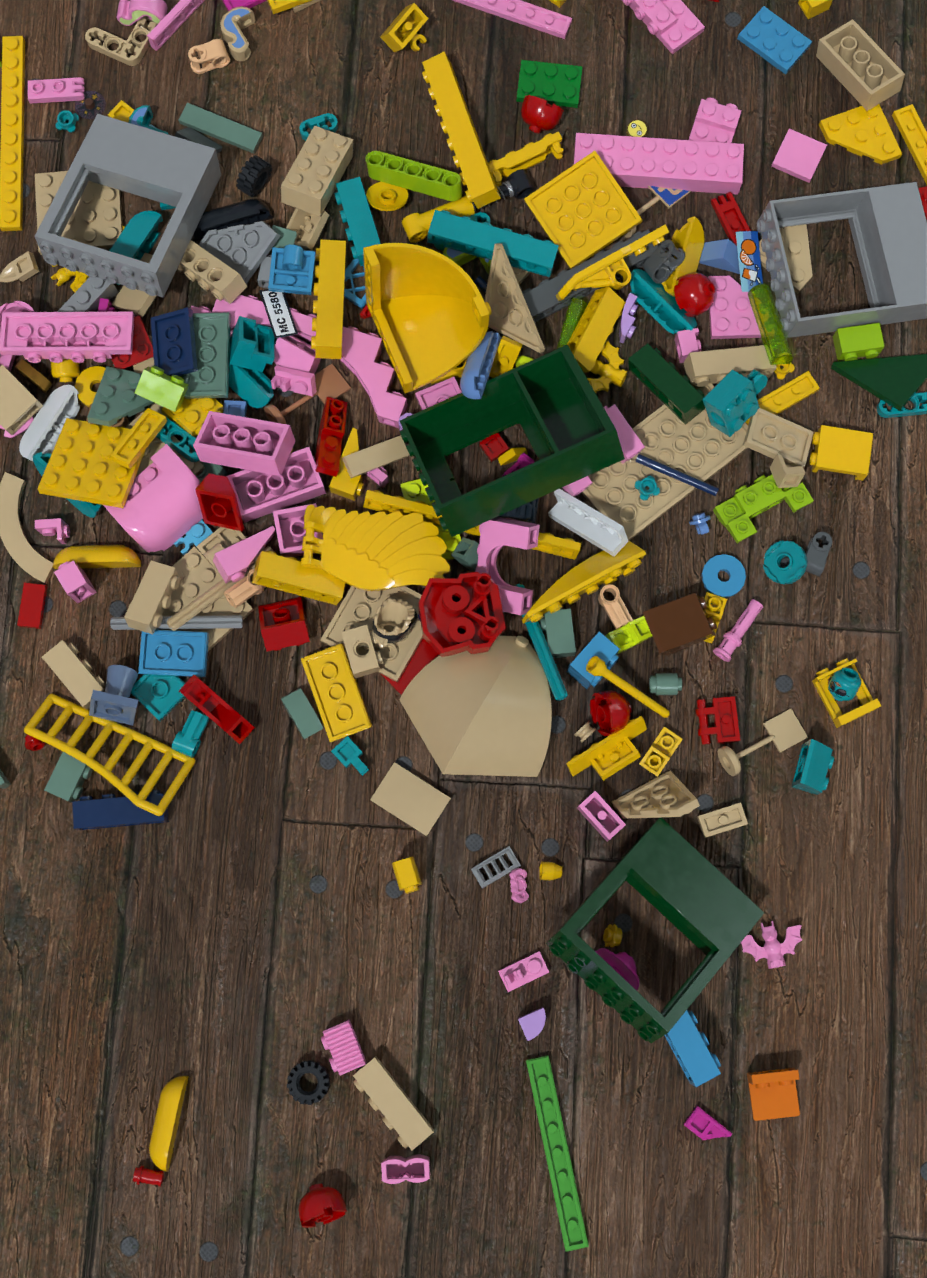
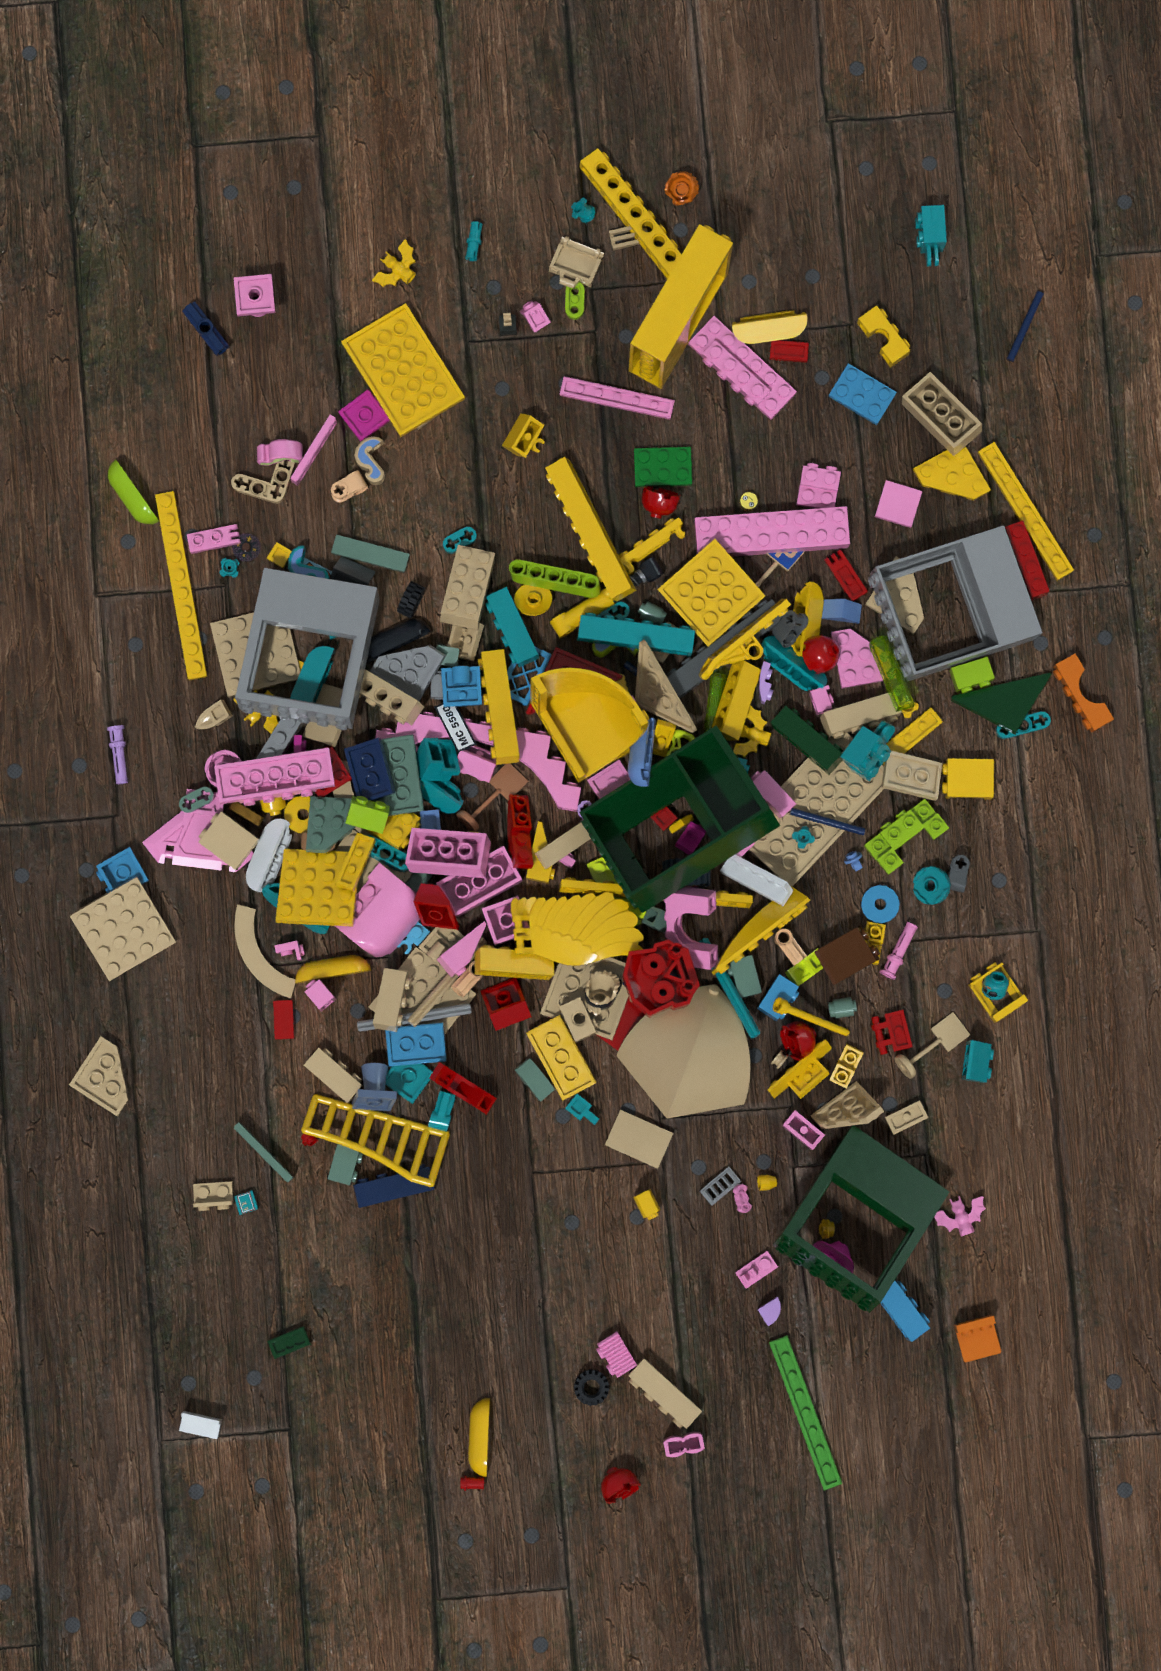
camera: 10 degrees left, 5 degrees up
bright pink plate [271,365,317,396] -> none
dark pink tile [683,1105,732,1140] -> none
sticker [736,231,764,292] -> none
tan panel [770,454,805,488] -> none
none -> sand green brick [638,601,667,626]

